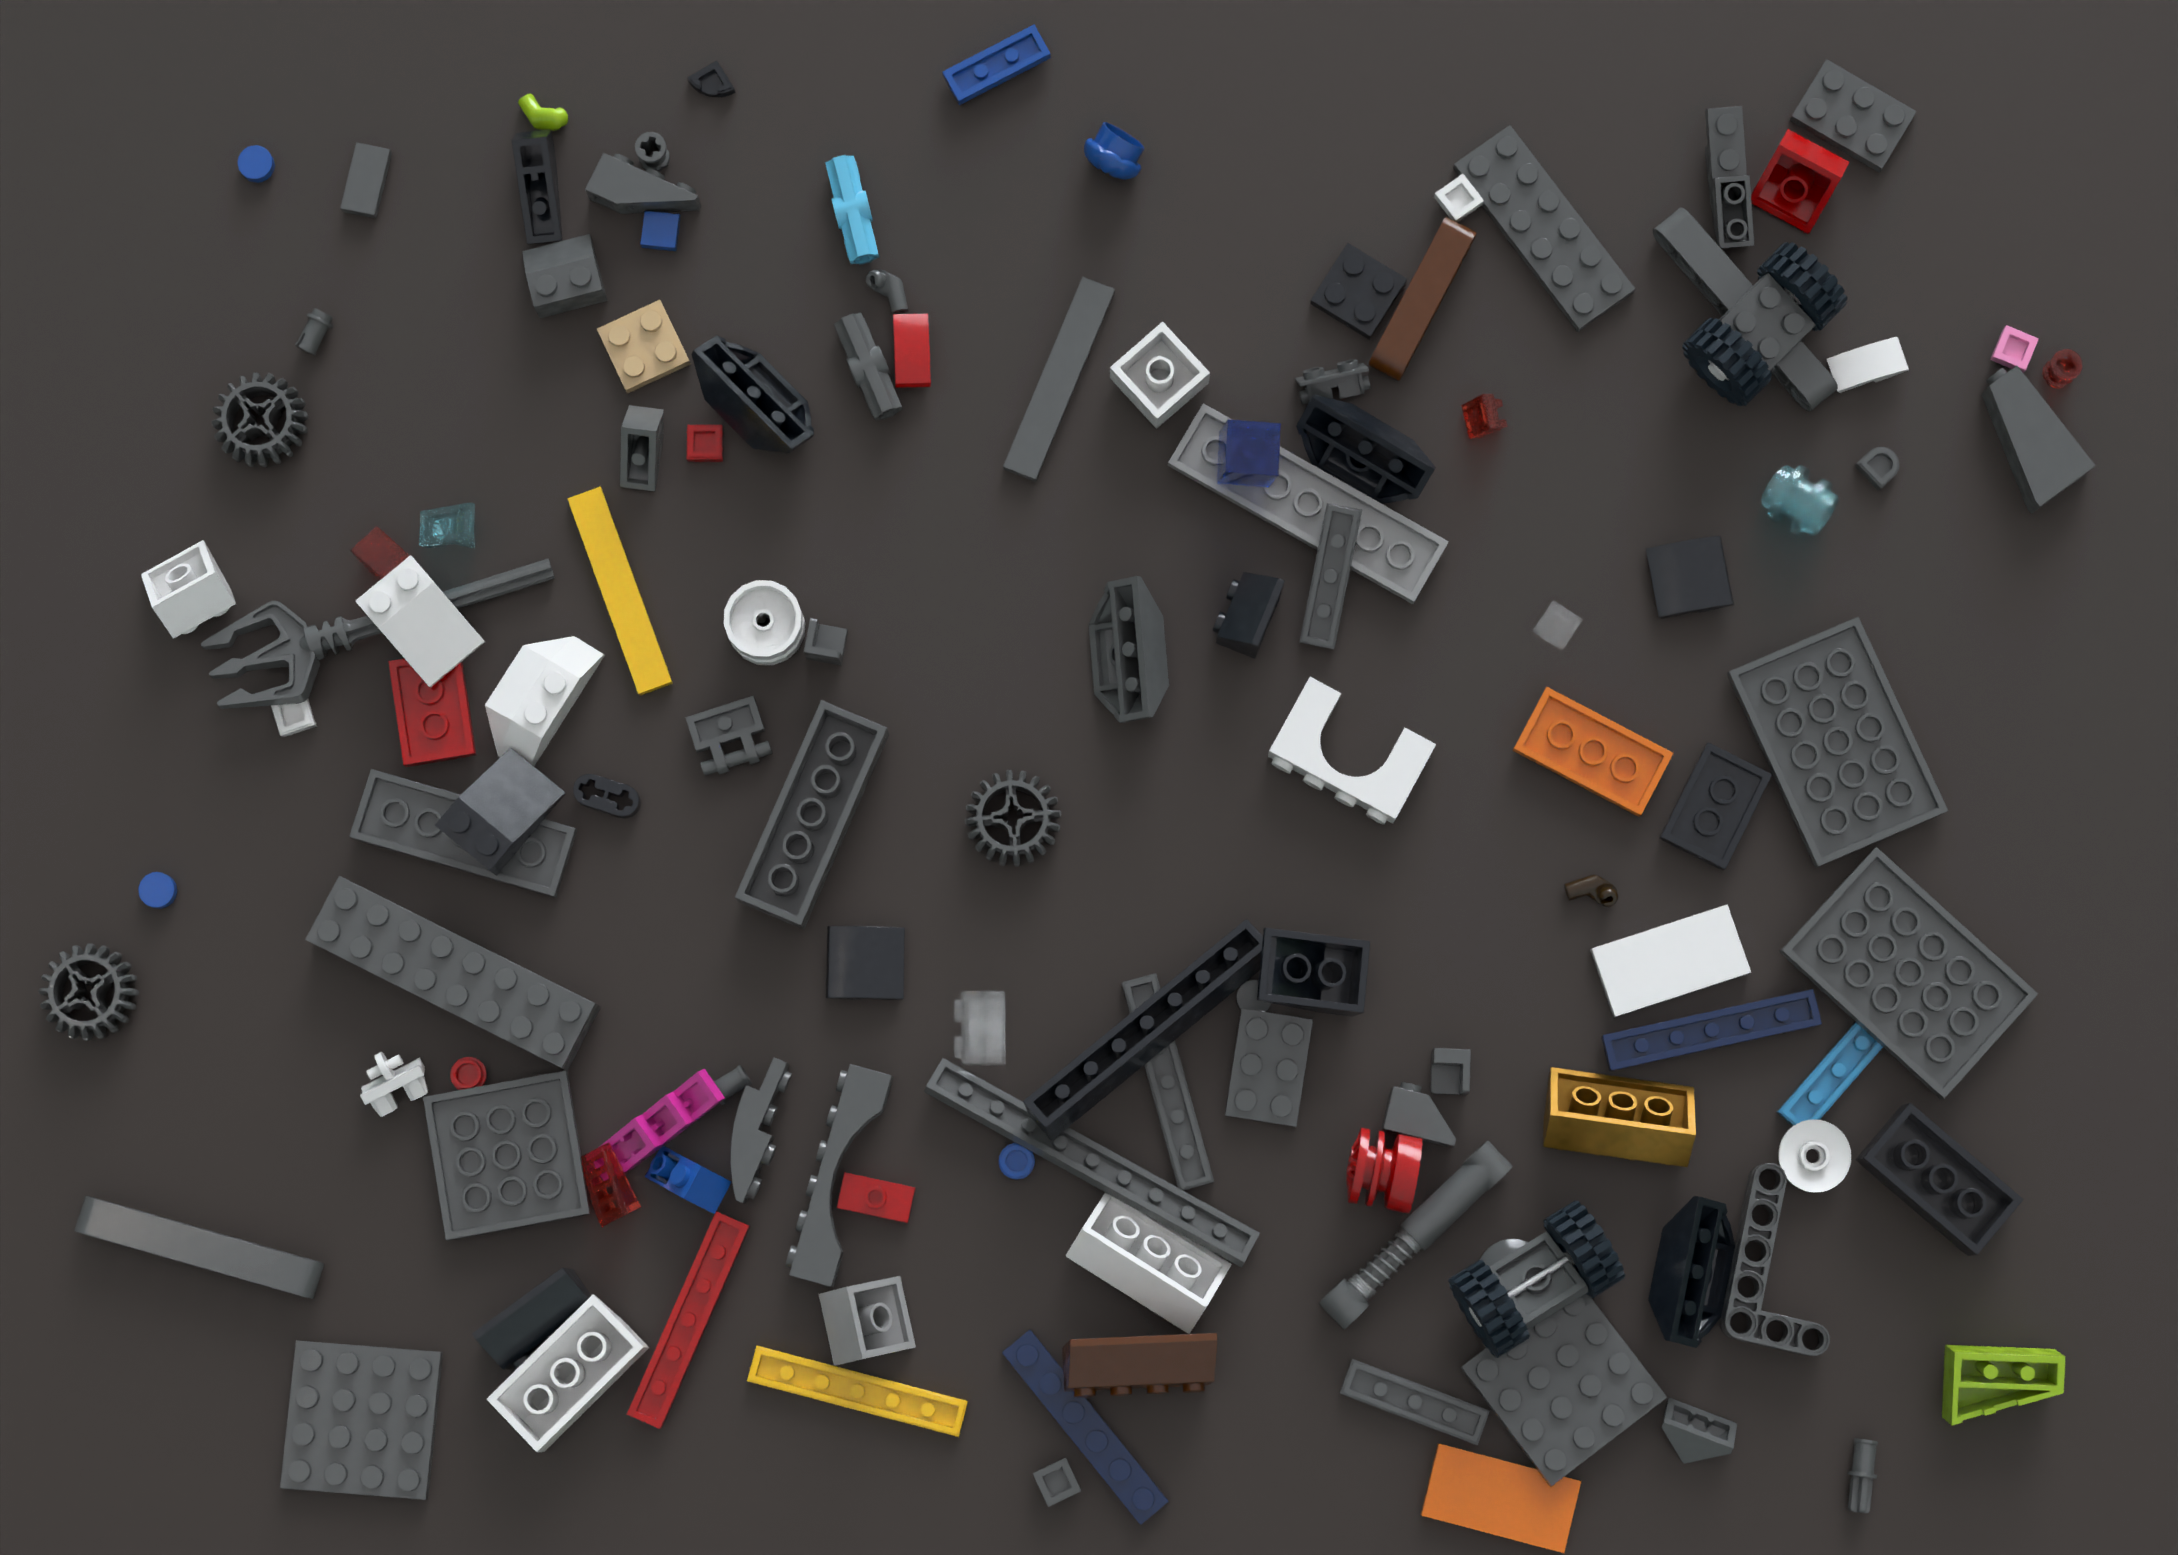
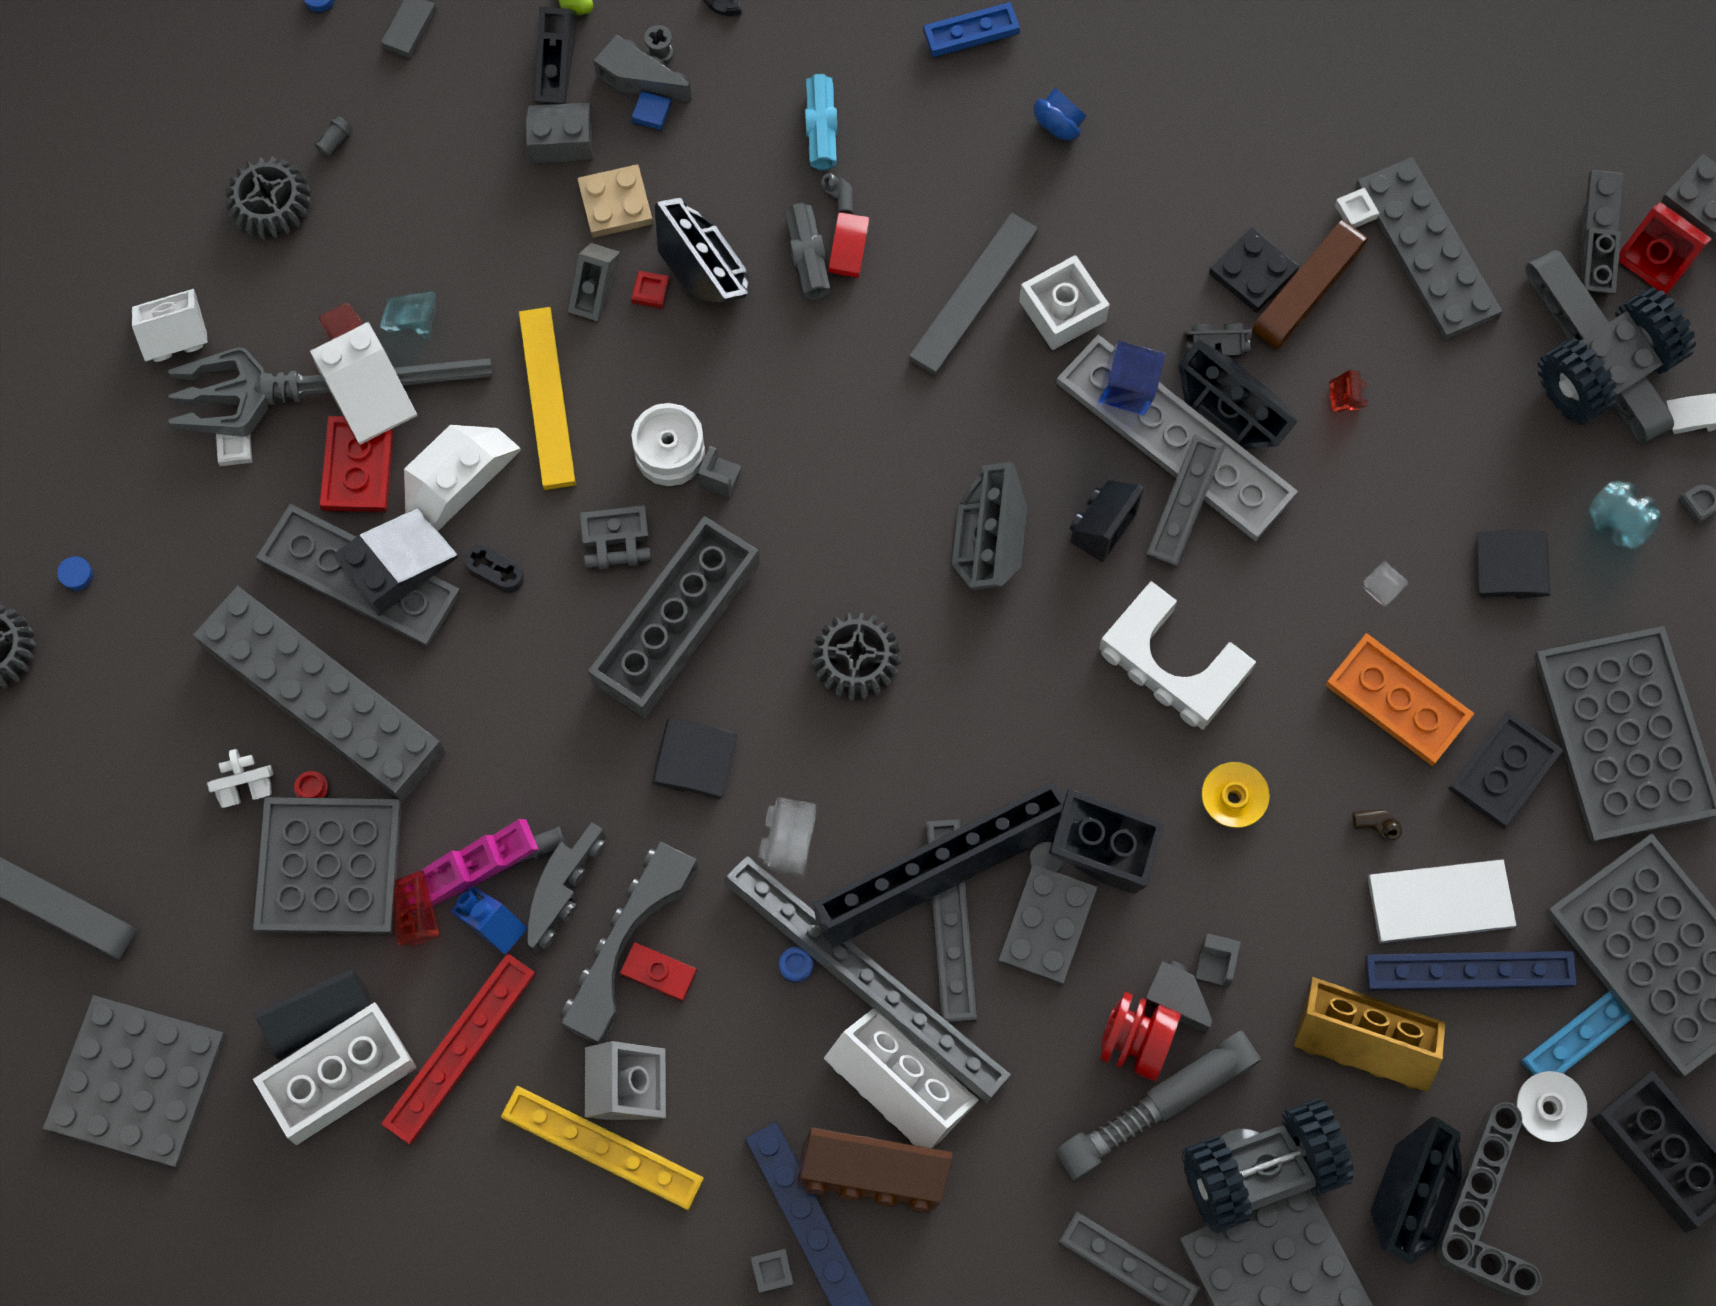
camera: 10 degrees right, 10 degrees down
none -> yellow dish [1202,762,1270,828]

